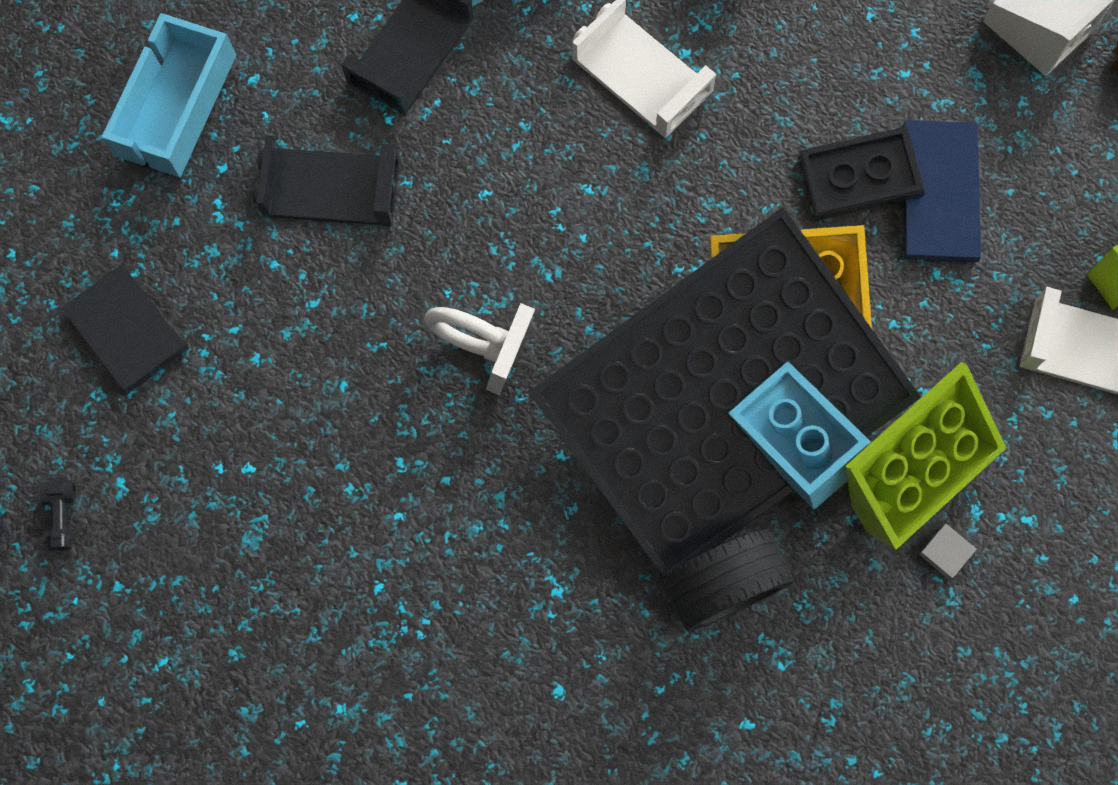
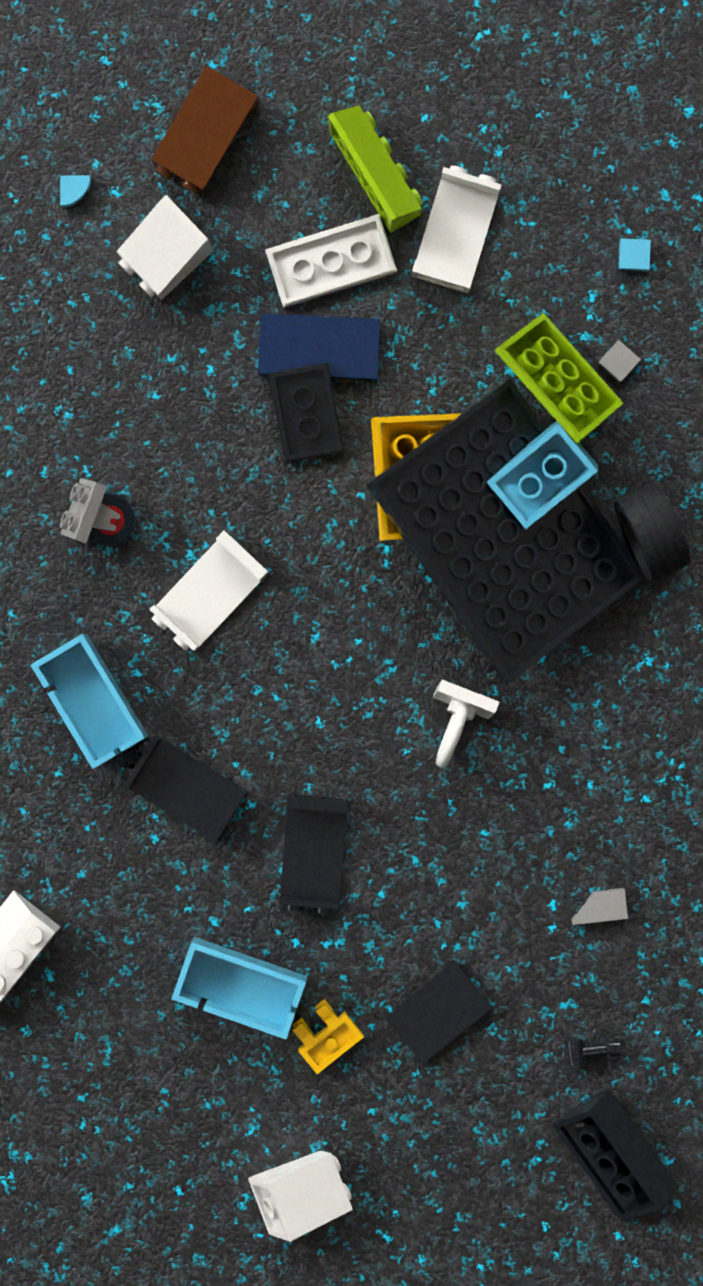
camera: 90 degrees left, 15 degrees up
none -> white tile [265,214,397,308]
none -> yellow plate [292,999,364,1074]
none -> light grey tile [571,888,628,925]
none -> medium azure tile [618,238,651,272]

